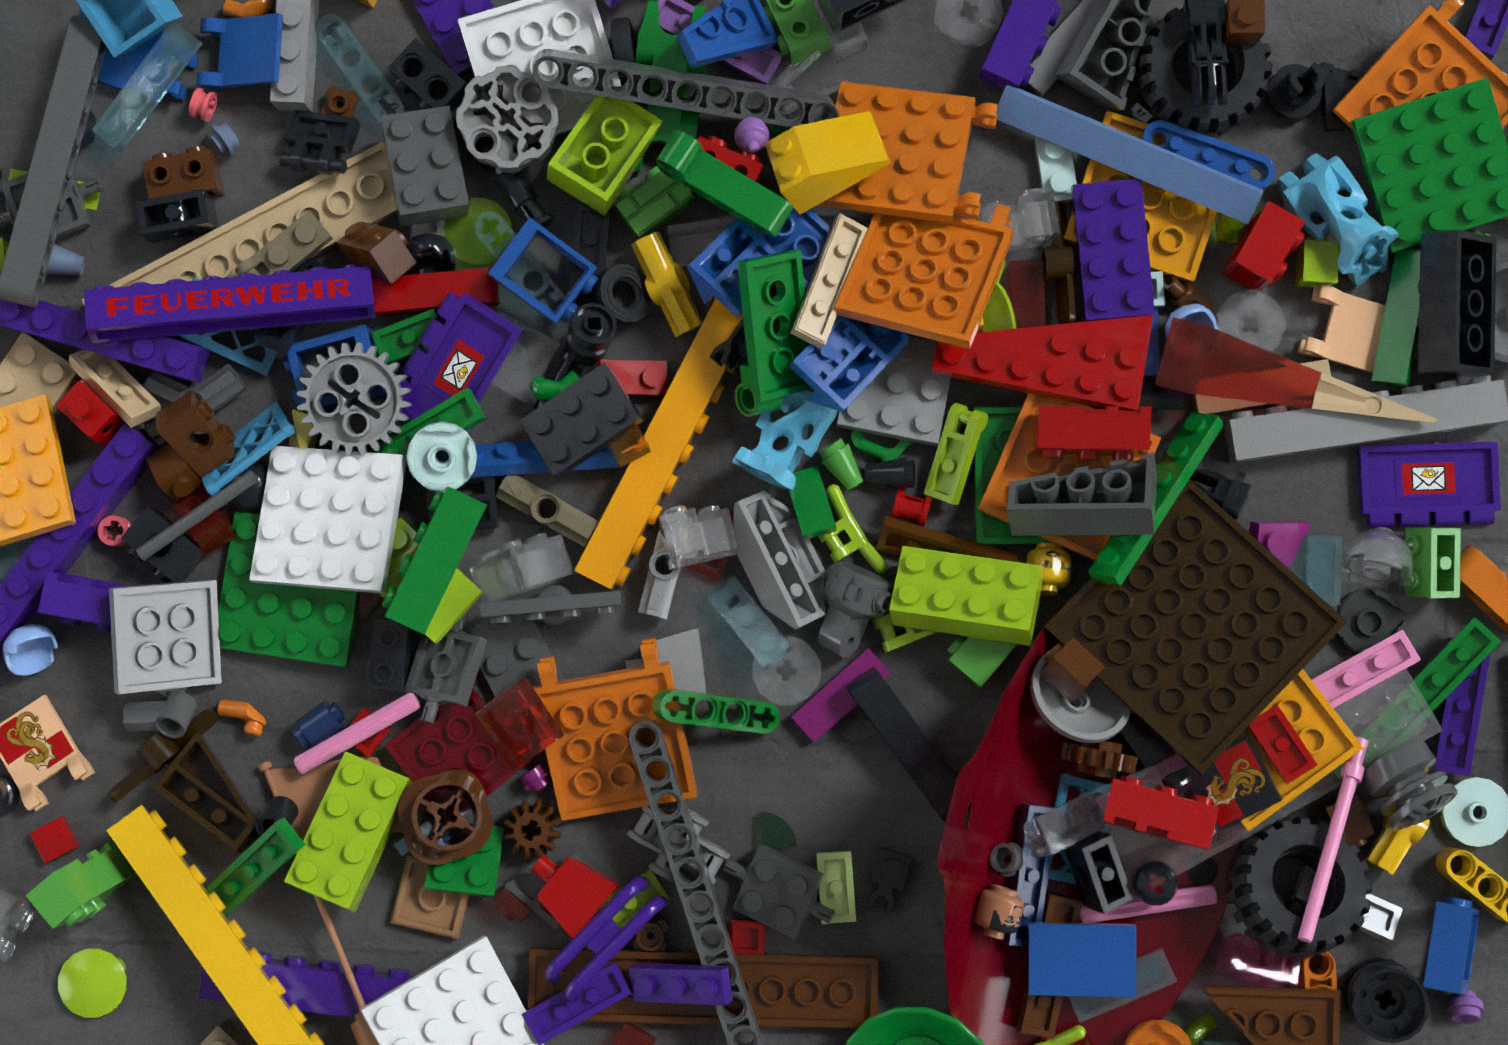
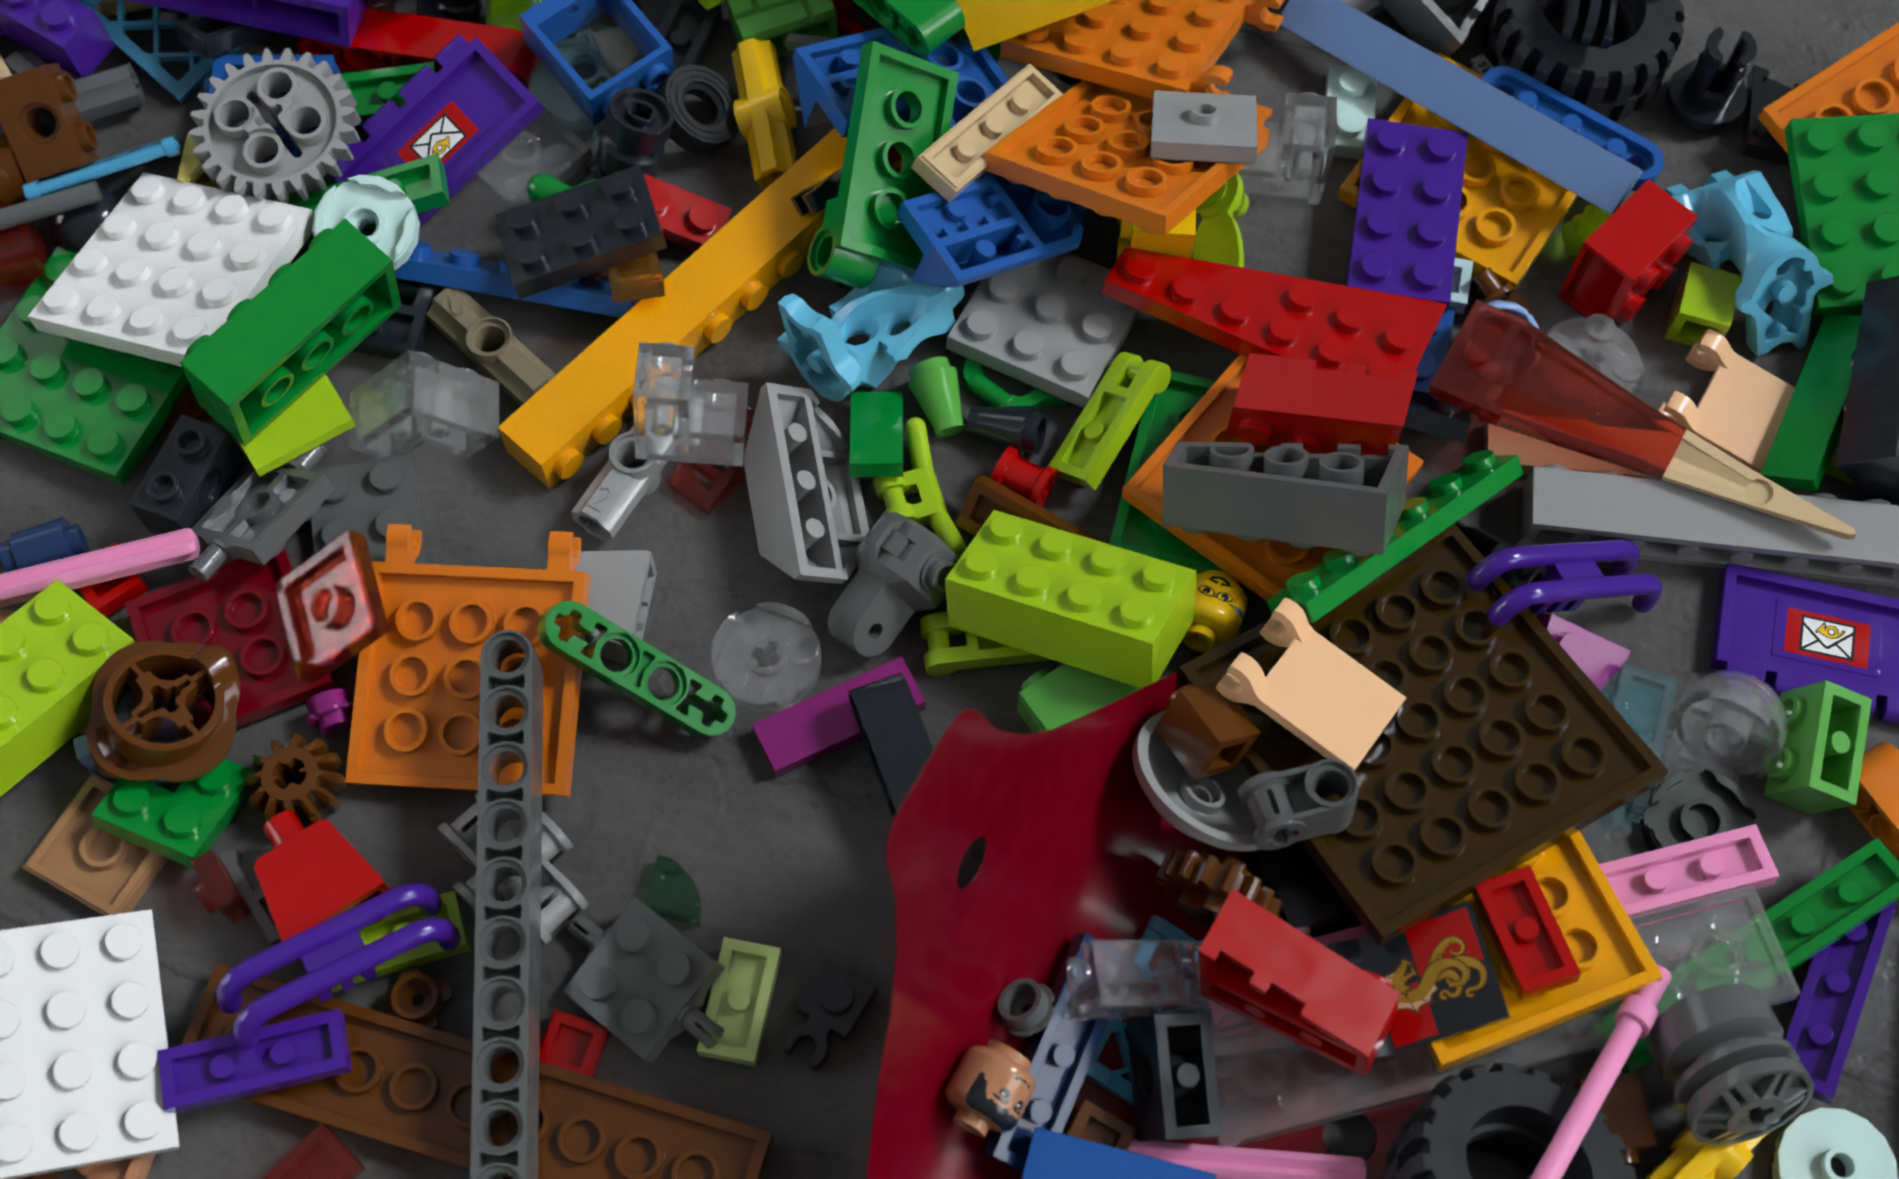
camera: 10 degrees right, 20 degrees down
dark grey plate [479,584,623,626] -> none
dark purple plate [629,963,733,1005] -> none
clear light blue plate [707,575,793,670] -> none
clear red plate [1008,260,1046,329] -> none
dark brown piece [1042,201,1076,324] -> none
black piece [1133,861,1178,906] -> none
none -> light grey plate [1150,90,1258,164]
none -> light nougat flag [1216,598,1406,770]
none -> dark grey piece [1237,759,1359,850]
none -> dark purple piece [1466,539,1662,627]

